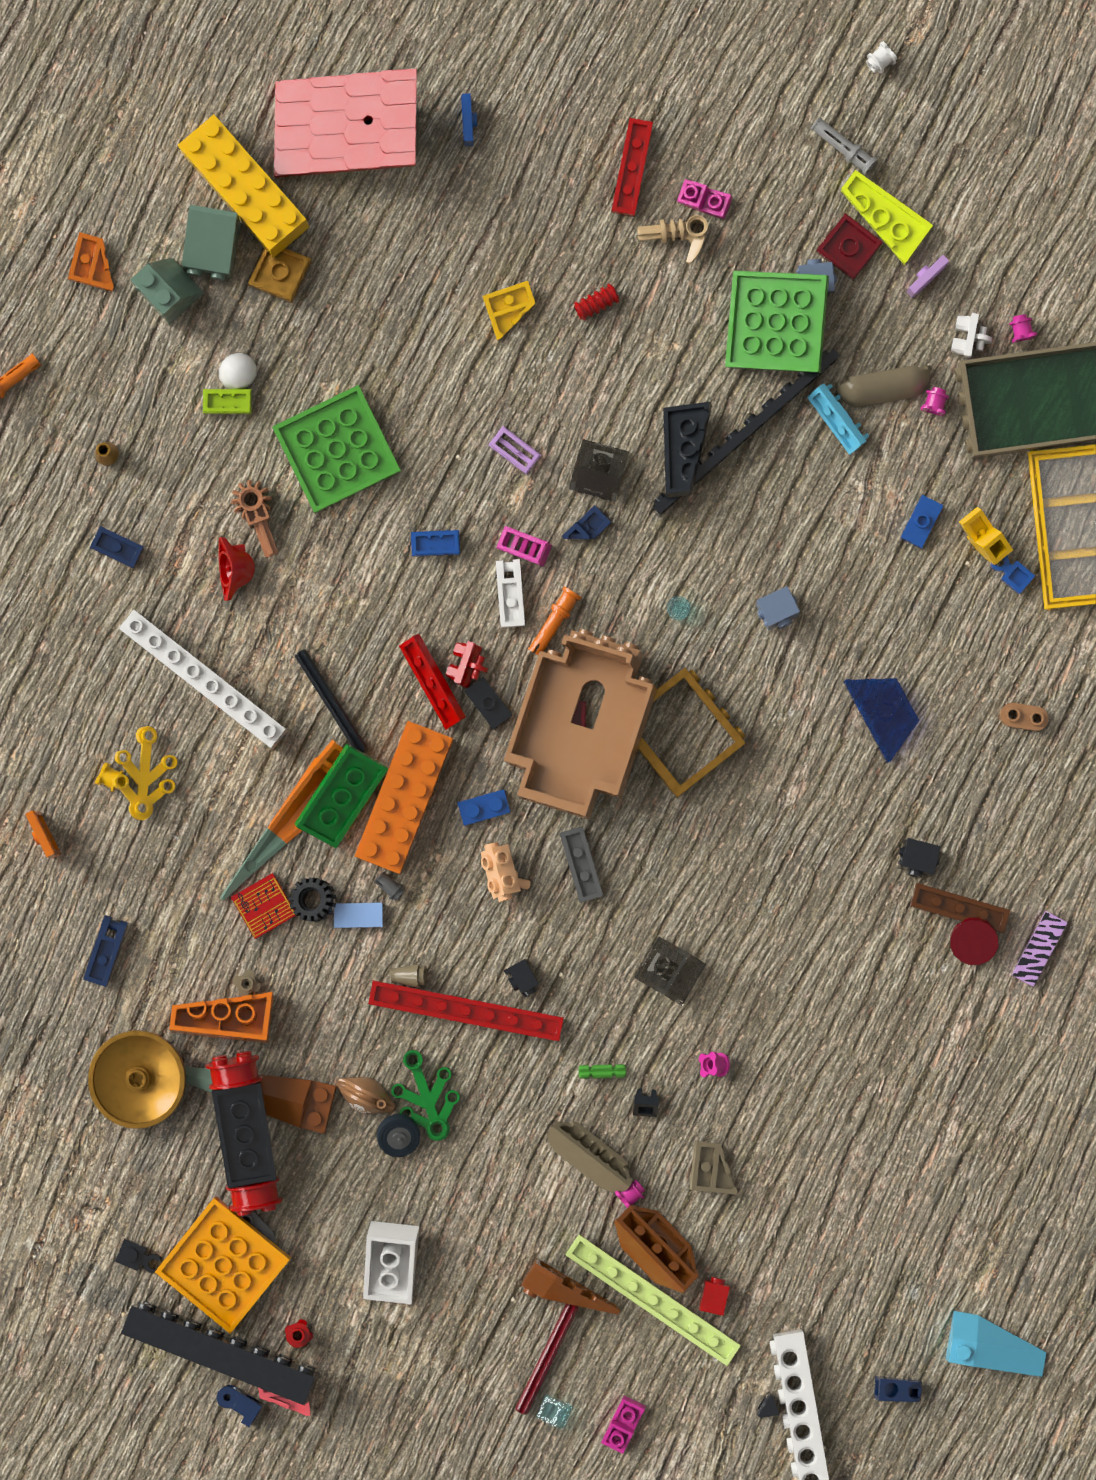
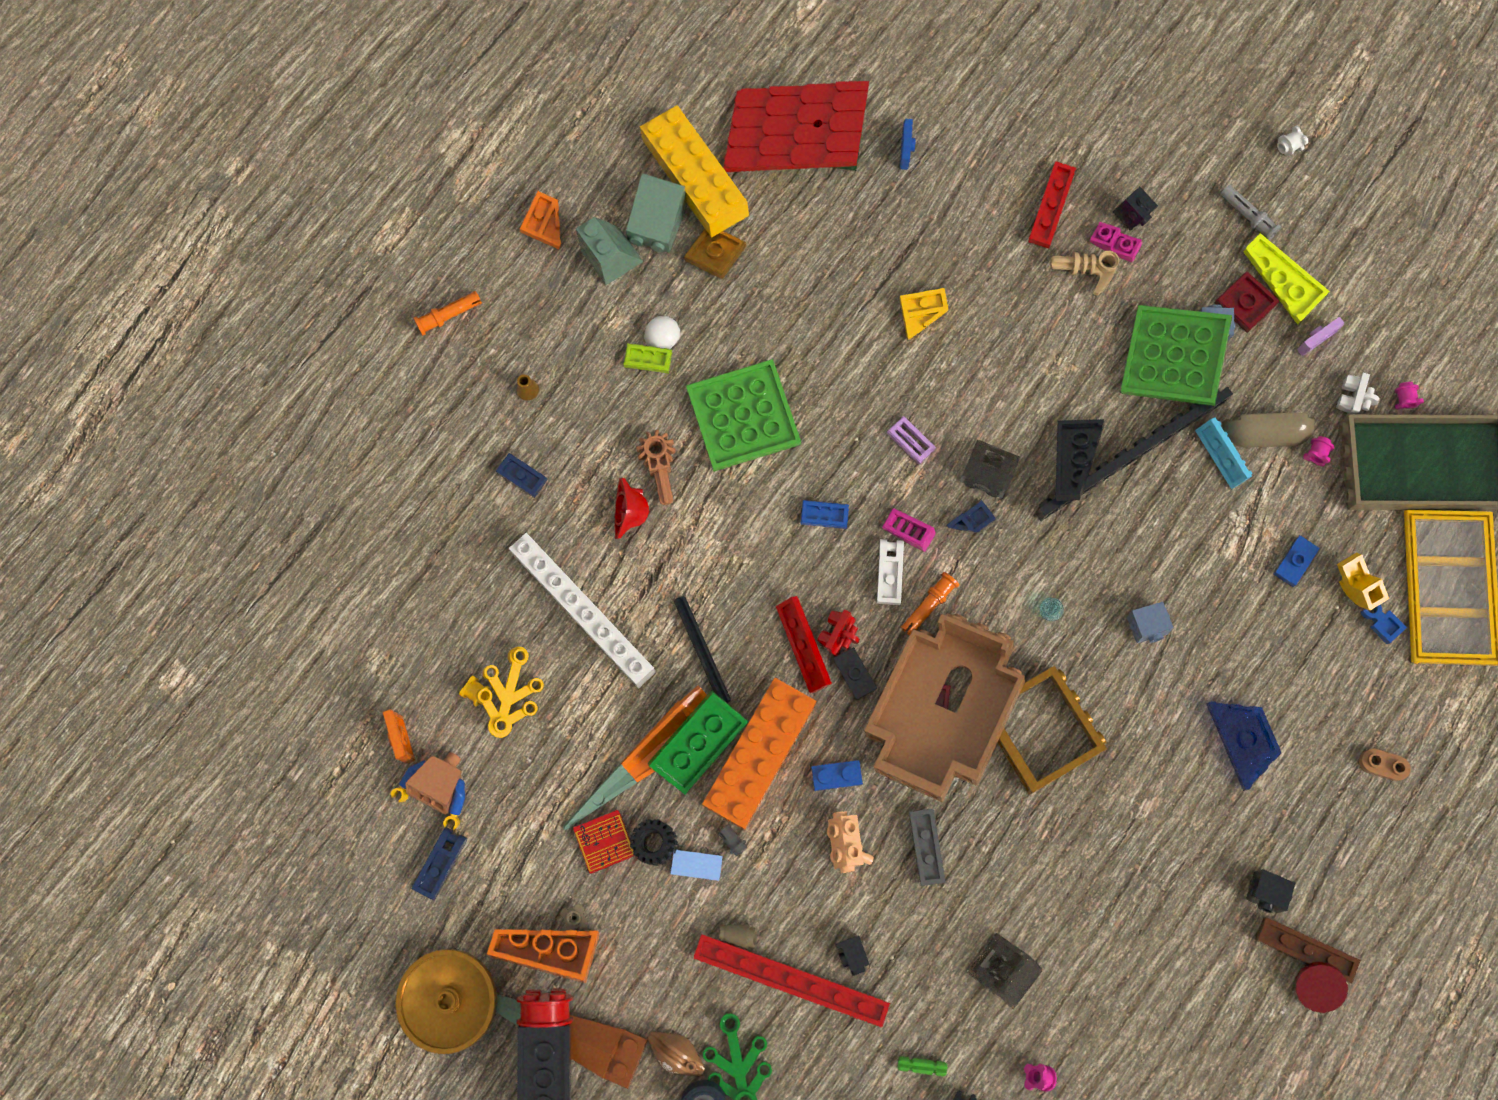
camera: 10 degrees right, 10 degrees down
red piece [574,283,620,321] -> none
tile [1011,911,1067,987] -> none
none -> nougat torso [391,752,465,830]
none -> black head [1112,186,1158,231]

